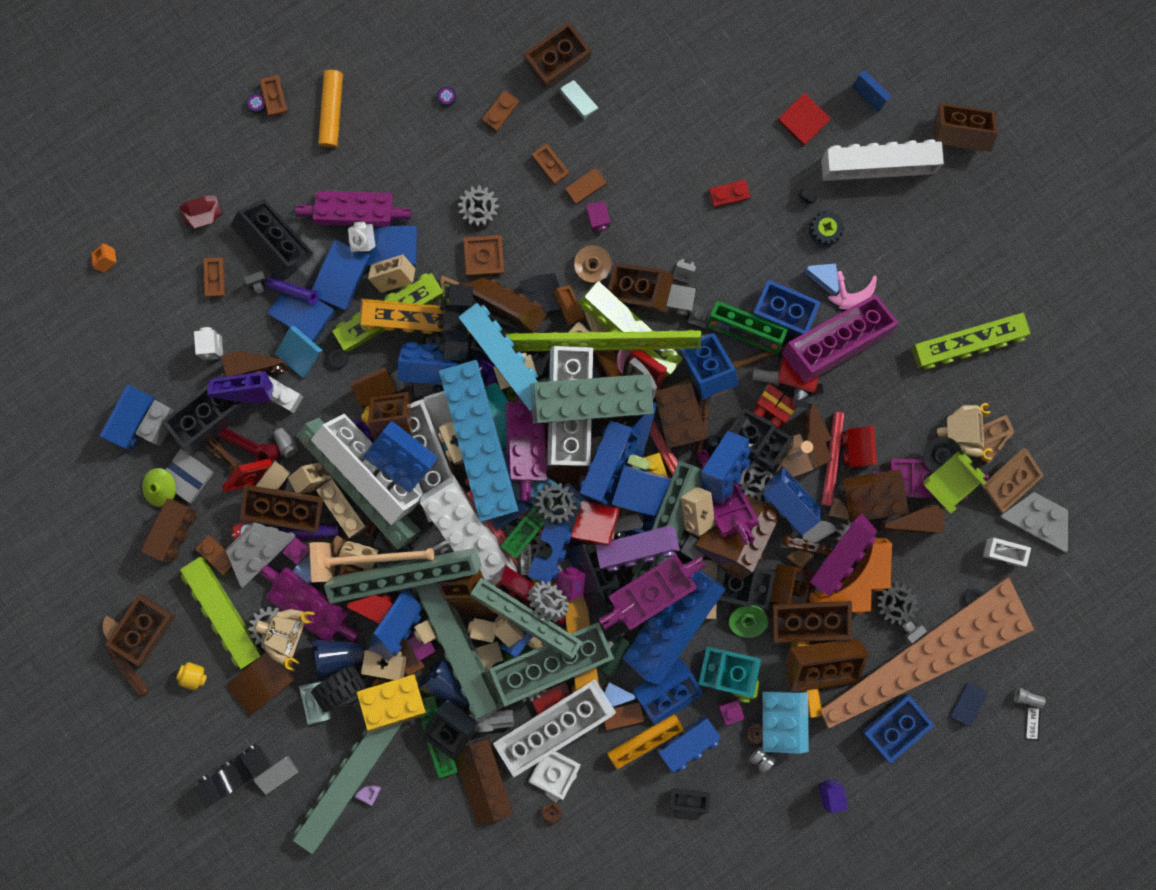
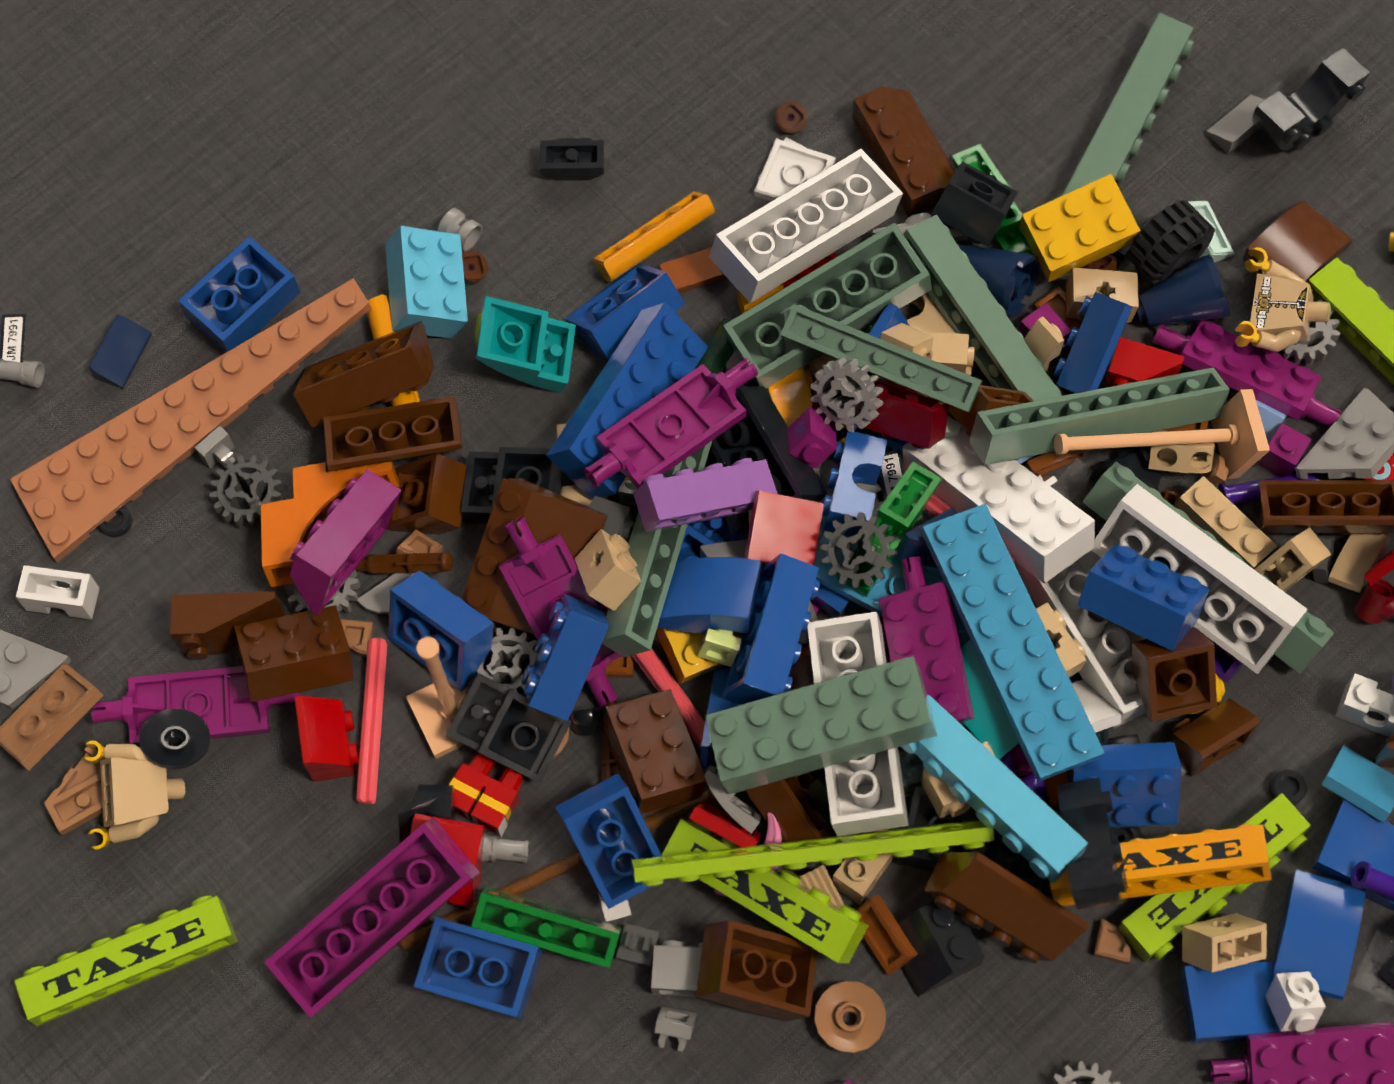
camera: 175 degrees left, 15 degrees down
light grey cone [273,428,298,457] -> none
lavender tile [355,785,382,806] -> none
dark orange plate [464,235,504,276] -> none
light blue slope [604,682,635,707] -> none
blue brick [656,716,721,773] -> none
magenta brick [717,699,745,726] -> none
bright green dish [729,605,768,638] -> none
reddish brown slope [803,404,833,469] -> none
light blue slope [804,264,839,296] -> none
dark purple brick [819,779,849,813] -> none
bright pink piece [828,271,877,310] -> none
lime panel [923,452,986,513] -> none

